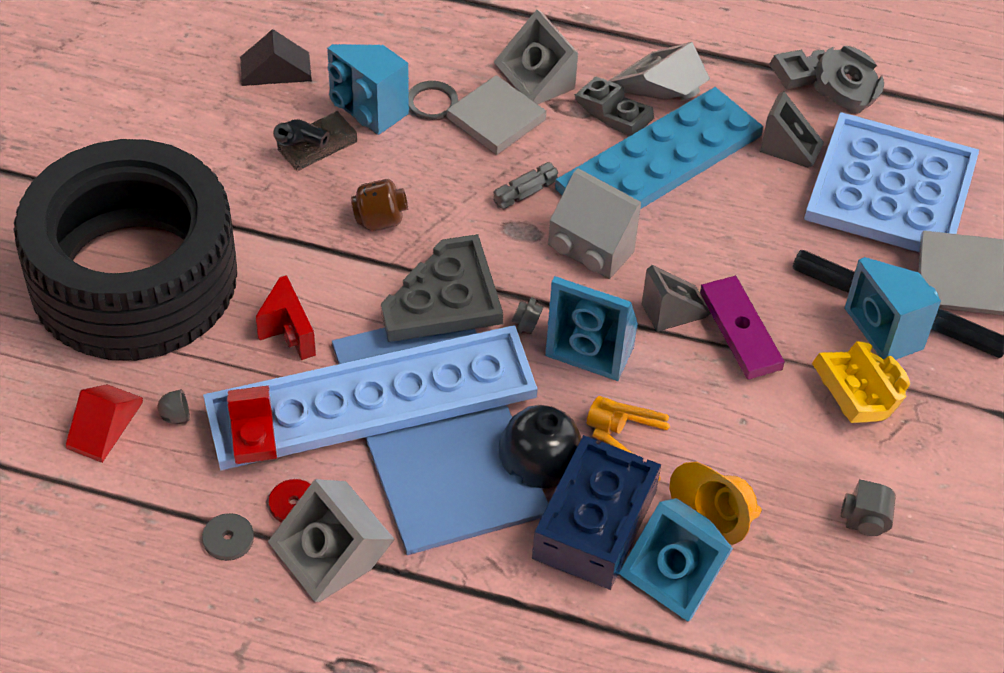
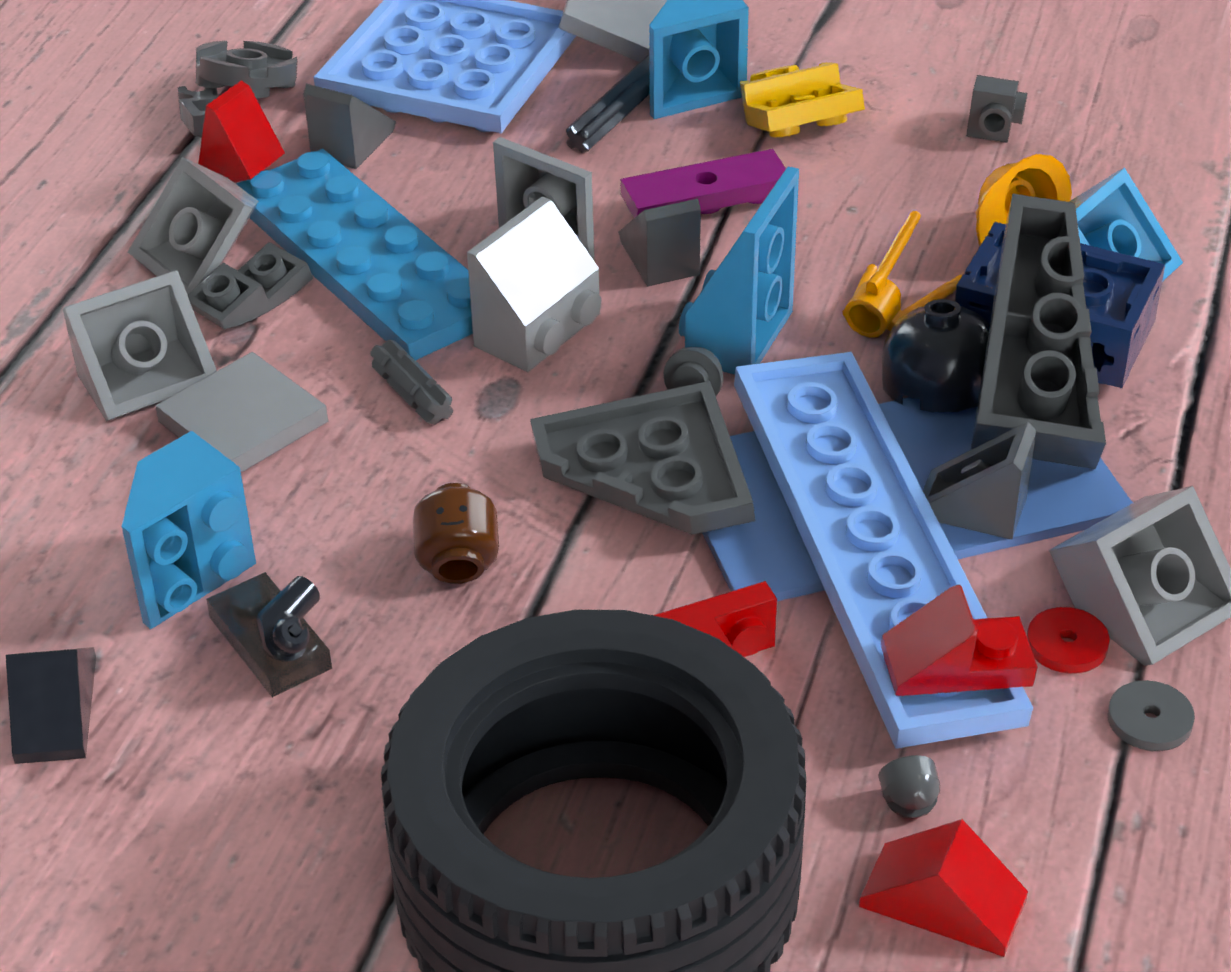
camera: 85 degrees left, 10 degrees down
none -> red slope [198,80,285,183]
none -> light grey slope [493,137,595,262]
none -> dark grey slope [923,422,1036,540]
none -> dark grey wedge [971,194,1106,469]

